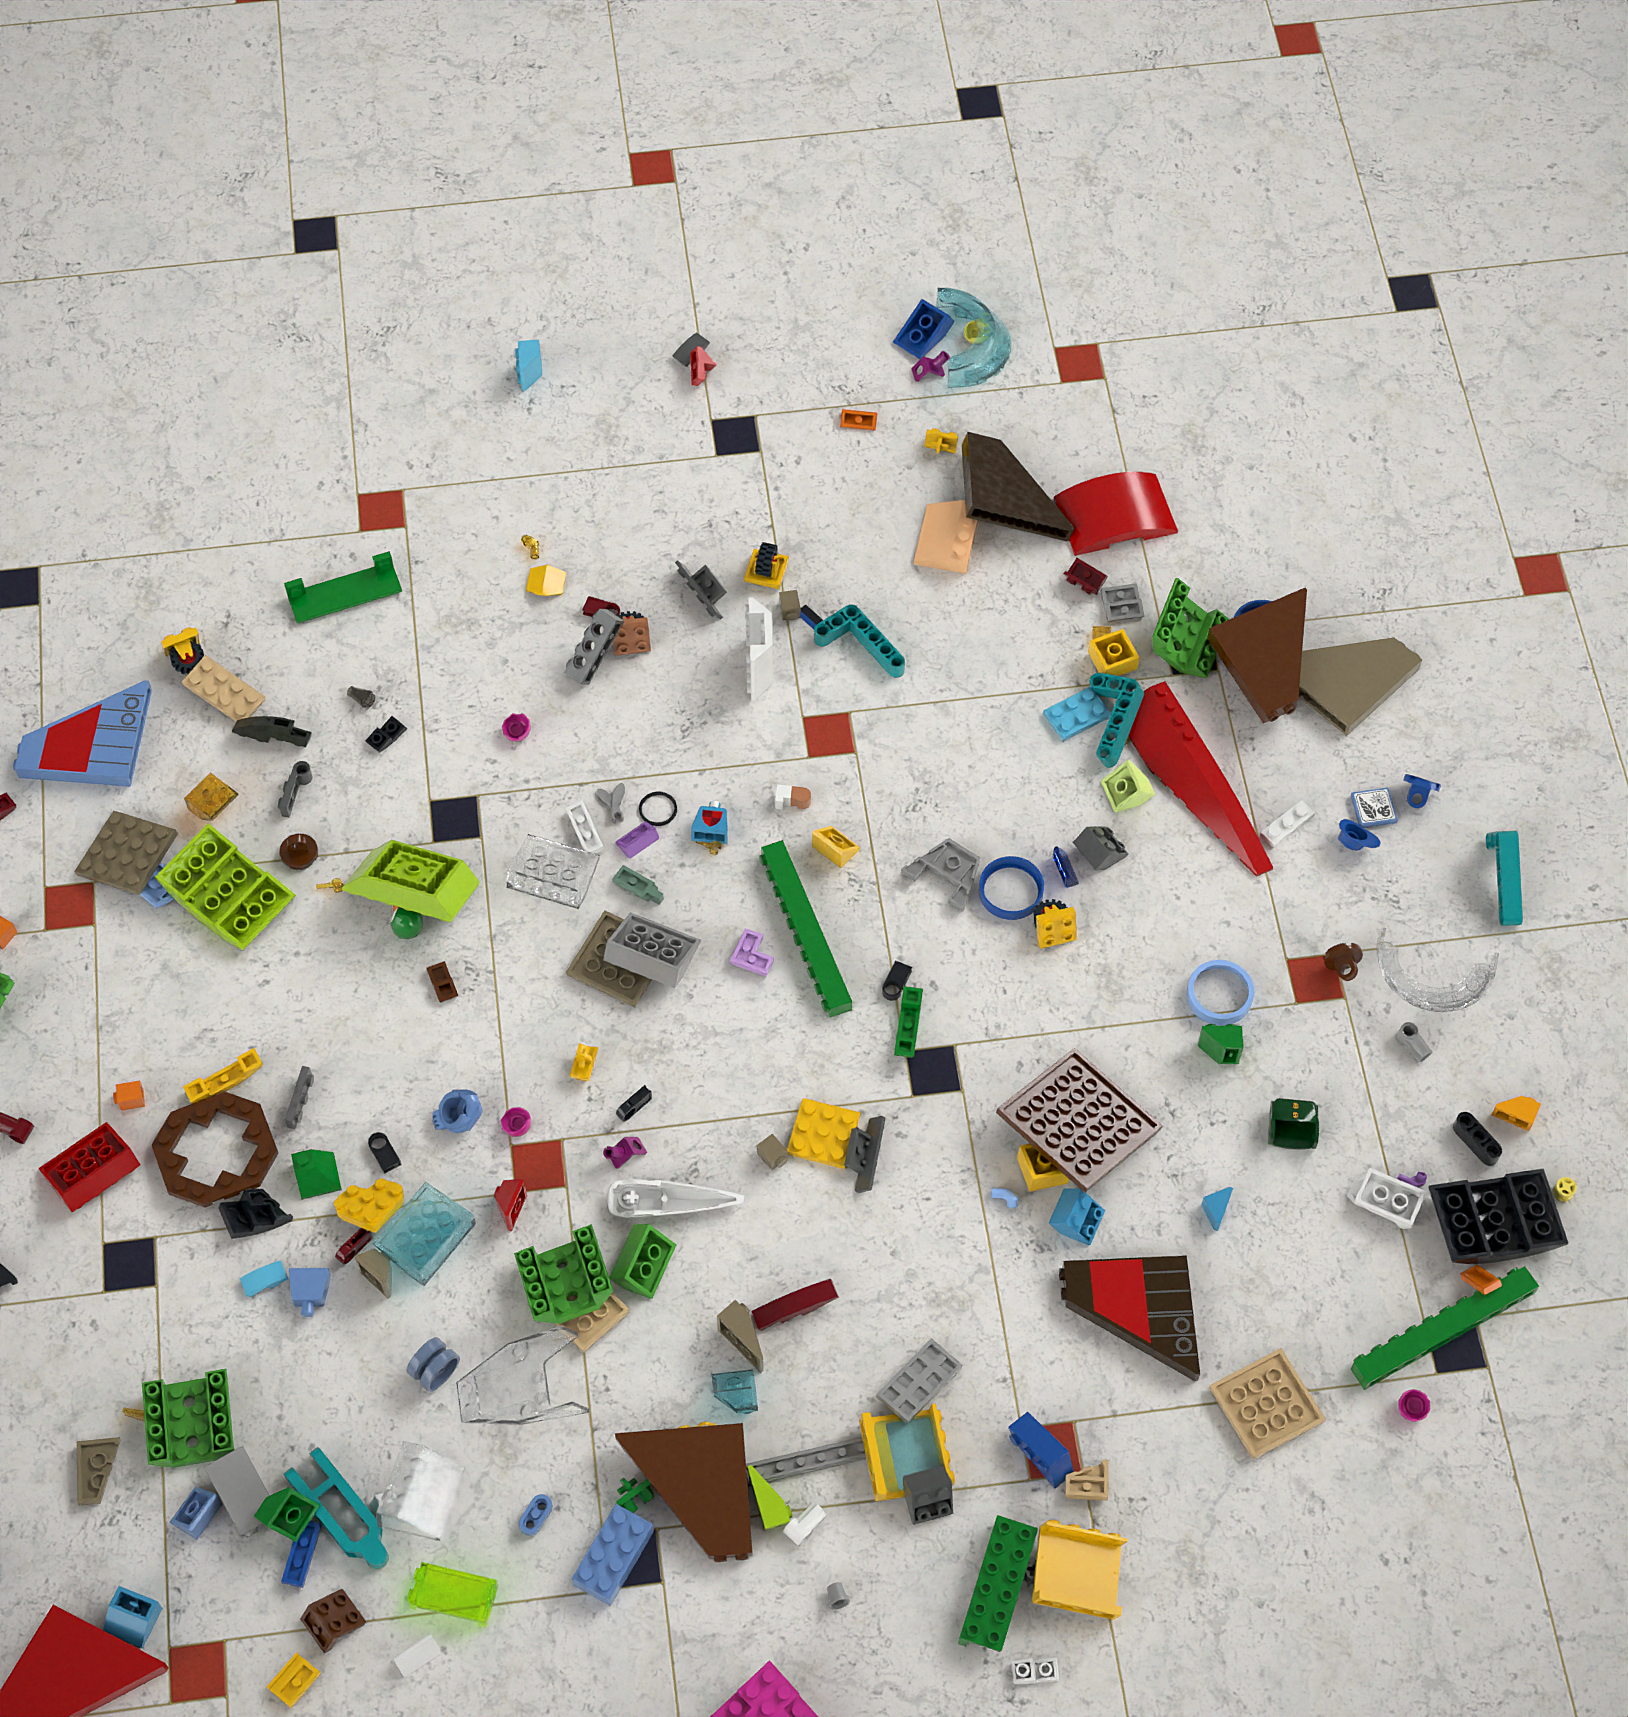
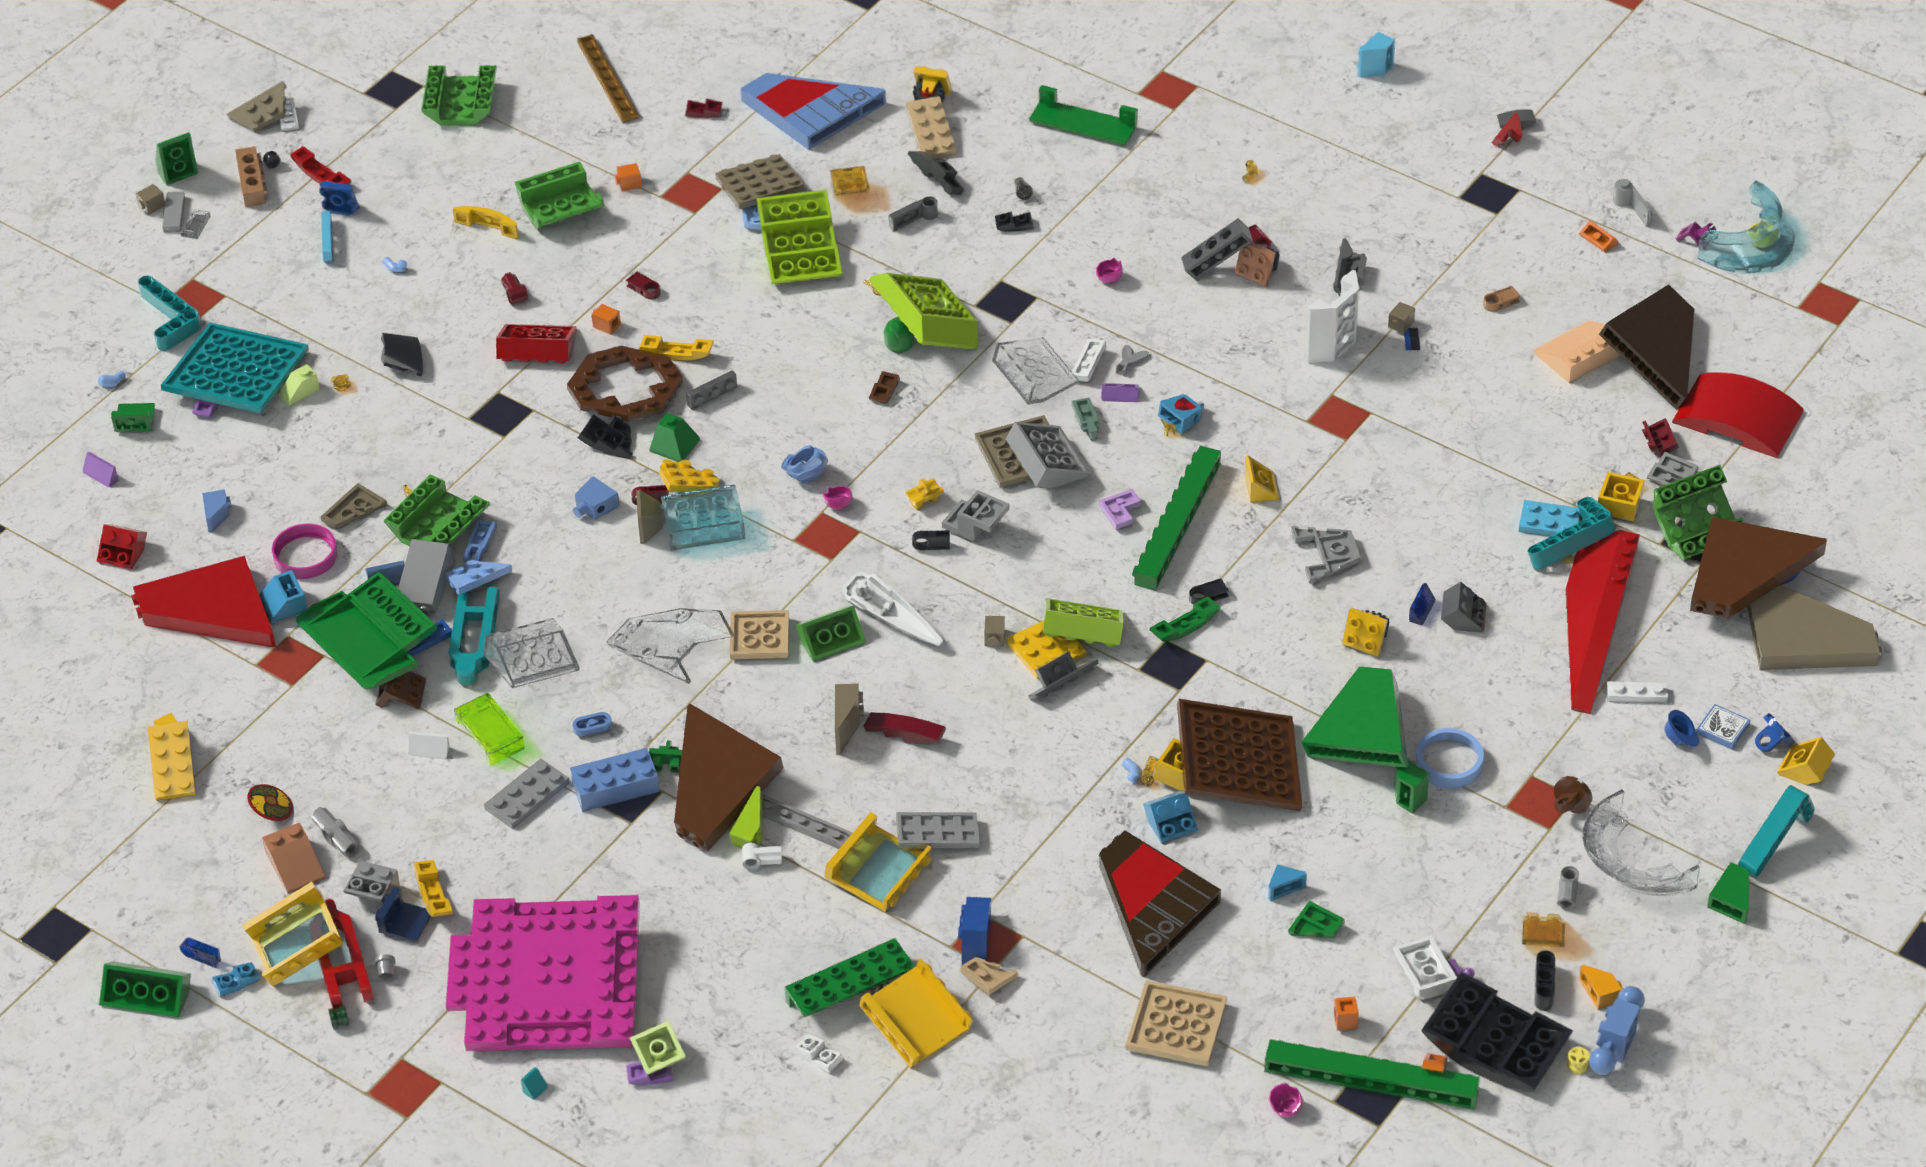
camera: 45 degrees right, 15 degrees down
medium azure slope [240,1261,288,1298] -> none
green slope [254,1487,320,1542] -> none
yellow plate [267,1652,321,1708] -> none
reddish brown tile [279,833,318,870] -> none
black piece [368,1132,402,1174] -> none
sand blue wheel [406,1337,460,1392] -> none
red slope [494,1179,527,1231] -> none
bright green slope [514,1224,613,1324] -> none
yellow slope [526,564,566,596] -> none
magenta bracket [603,1137,647,1169] -> none
black piece [639,791,677,826] -> none
clear light blue slope [711,1369,758,1414] -> none
yellow plate [744,542,789,589] -> none
leg [775,785,811,810] -> none
teal beam [814,604,905,678] -> none
light grey piece [827,1582,850,1609] -> none
blue slope [893,299,955,359] -> none
dark grey slope [903,1465,954,1525] -> none
yellow hips [924,428,958,454] -> none
blue piece [979,856,1044,920] -> none
yellowish green slope [1101,760,1155,812] -> none
dark green piece [1268,1098,1319,1150] -> none
none -> dark pink piece [272,523,337,579]
none -> green slope [296,572,438,690]
none -> light blue wing [445,560,512,595]
none -> medium blue hinge [463,520,497,562]
none -> light grey plate [484,758,569,829]
none -> dark red piece [626,271,661,300]
none -> light grey bracket [942,490,1010,541]
none -> lime slope [1043,598,1124,647]
none -> clear yellow arm [1140,756,1158,786]
none -> green wing [1288,900,1345,938]
none -> green slope [1301,666,1408,768]
none -> orange brick [1334,997,1359,1031]
none -> medium nougat piece [1483,285,1520,312]
none -> clear yellow slope [1521,912,1565,947]
none -> medium blue brick [1589,986,1645,1075]
none -> light grey door [1613,179,1653,227]
none -> green slope [1707,862,1749,924]
none -> yellow slope [1777,737,1835,785]

